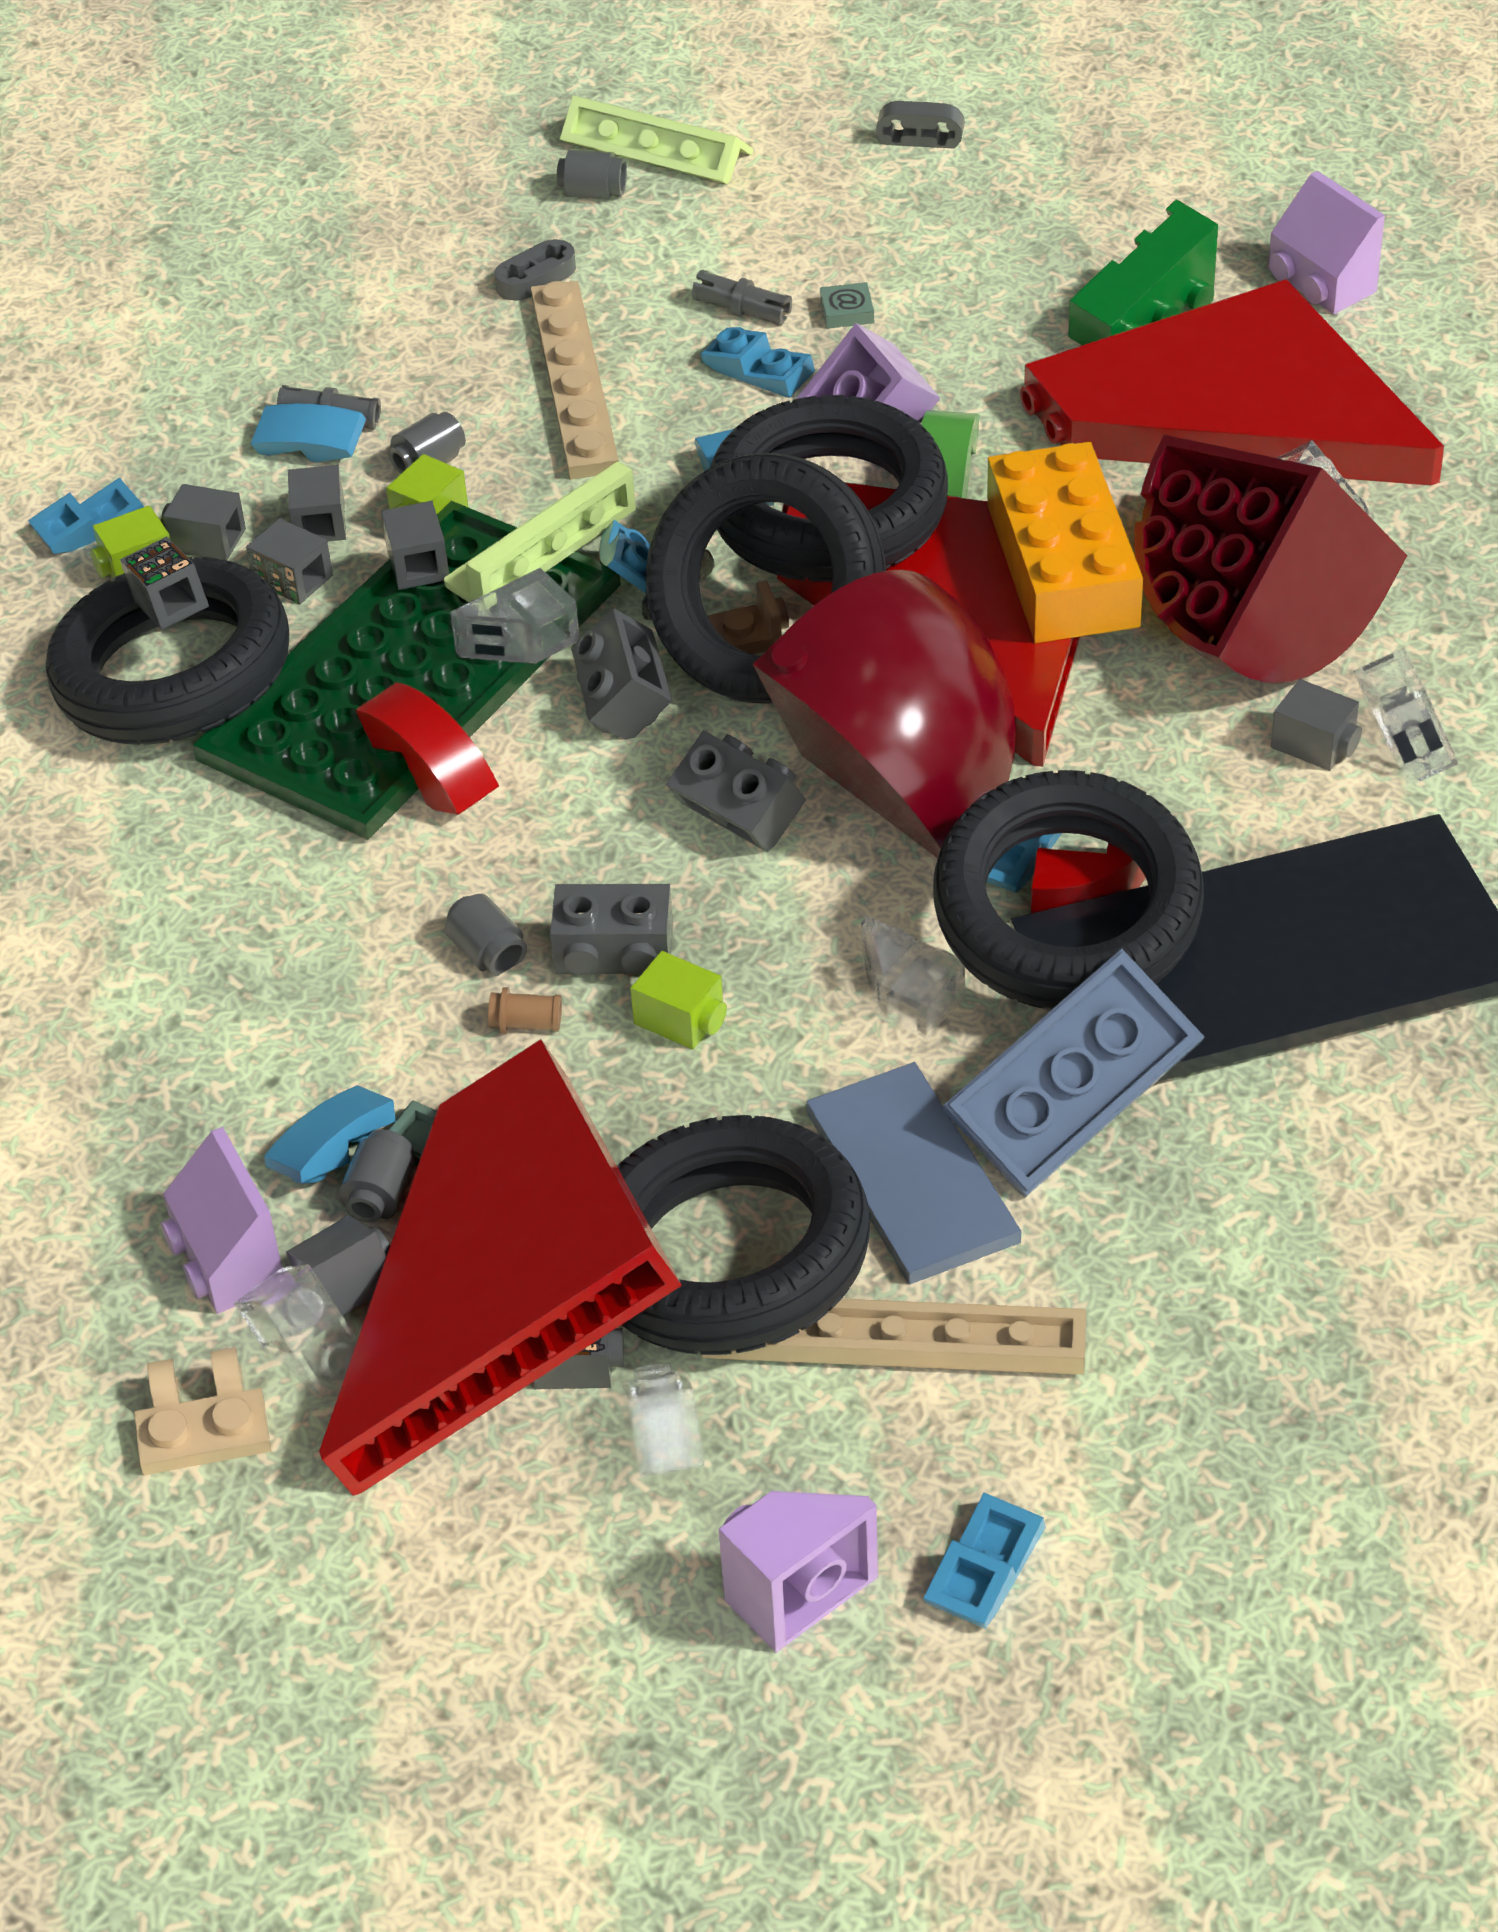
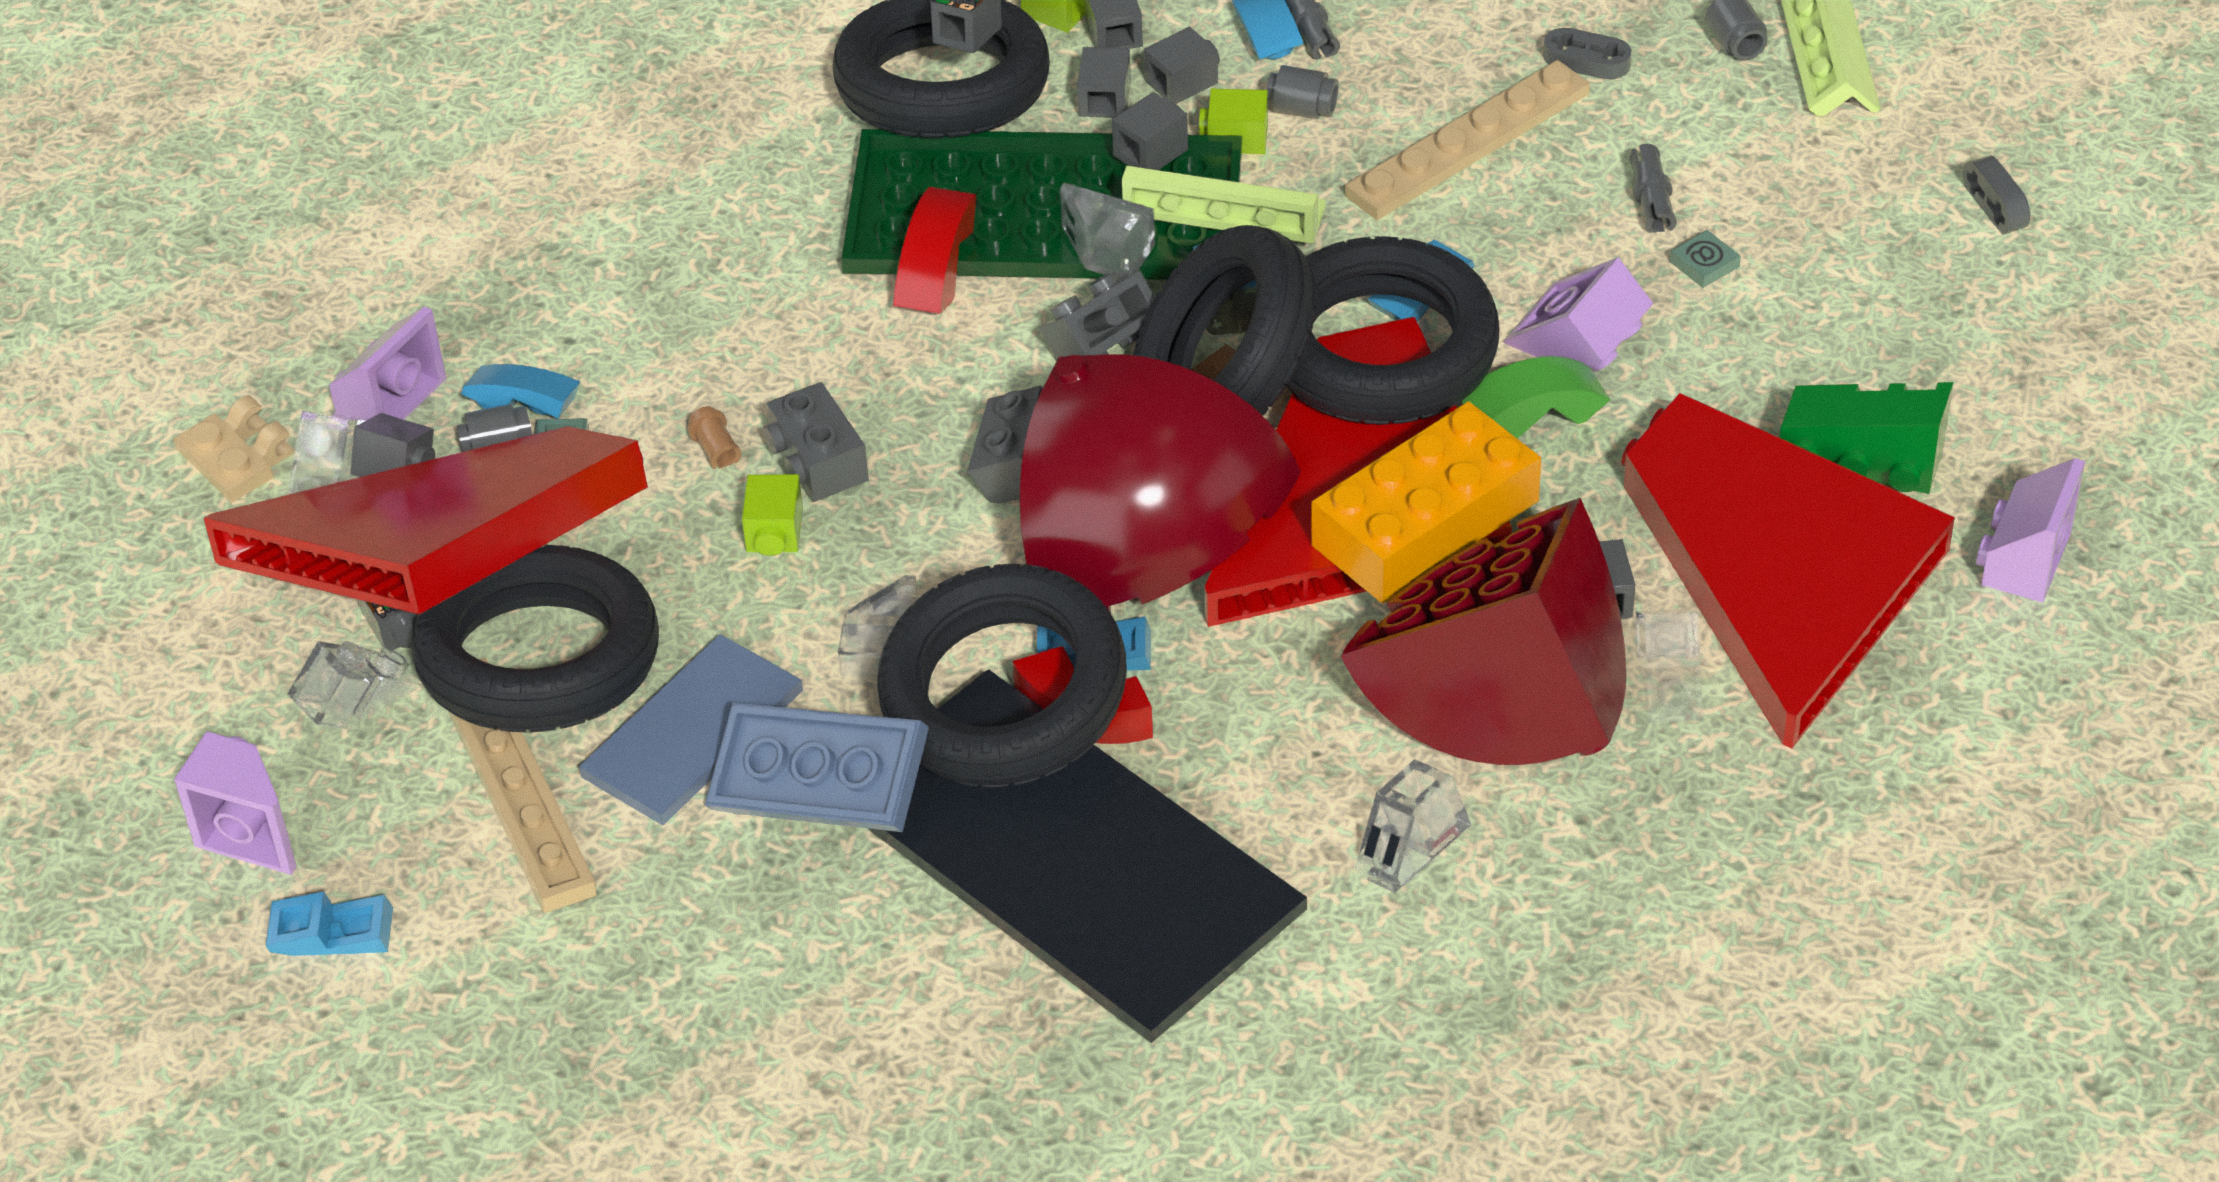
camera: 60 degrees right, 0 degrees up
dark grey brick [444,894,527,976] -> none
dark azure slope [700,327,815,398] -> none
dark grey brick [1271,678,1362,771] -> none

